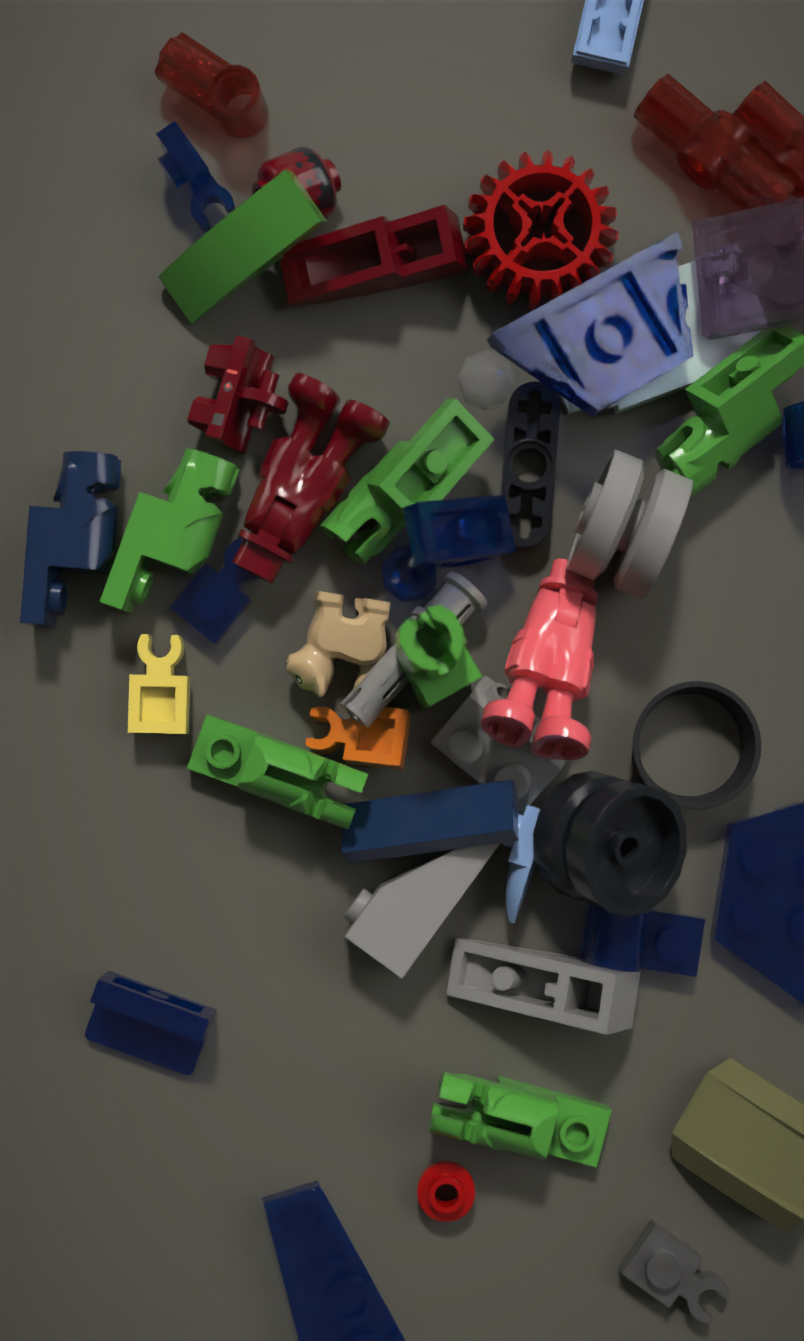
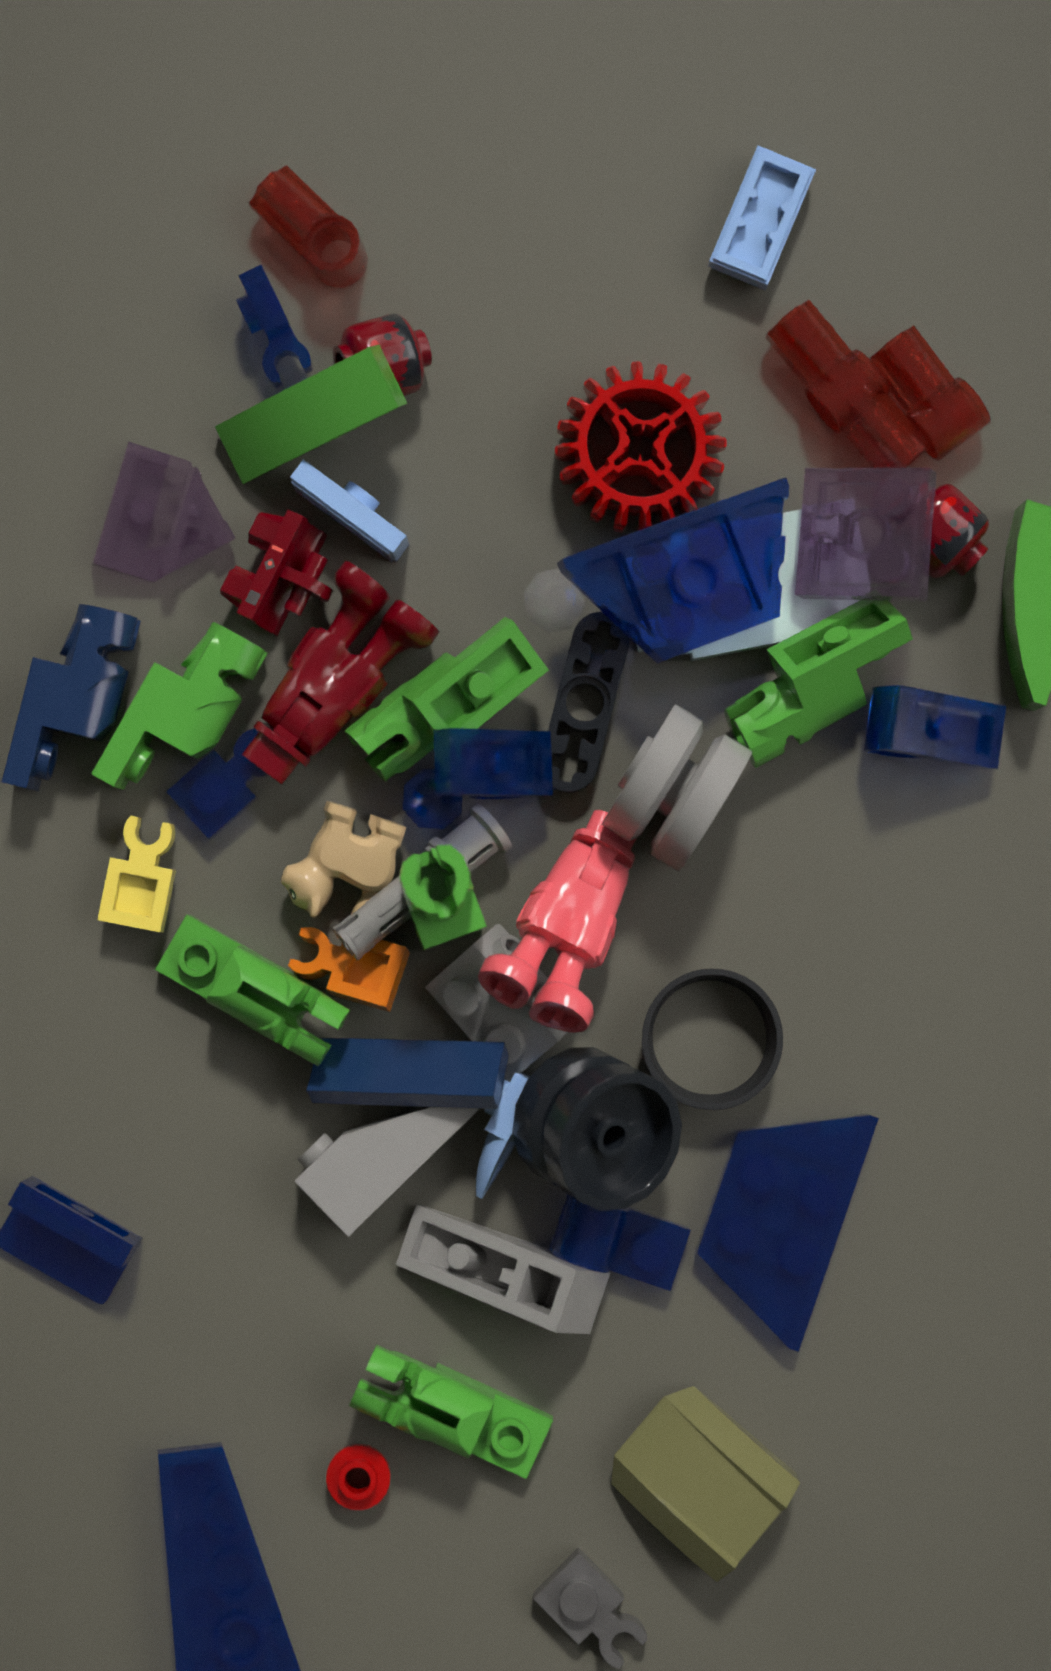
camera: 10 degrees right, 0 degrees up
dark red slope [280,204,469,307] -> none
none -> clear purple slope [91,442,236,583]
none -> light blue plate [290,459,409,562]

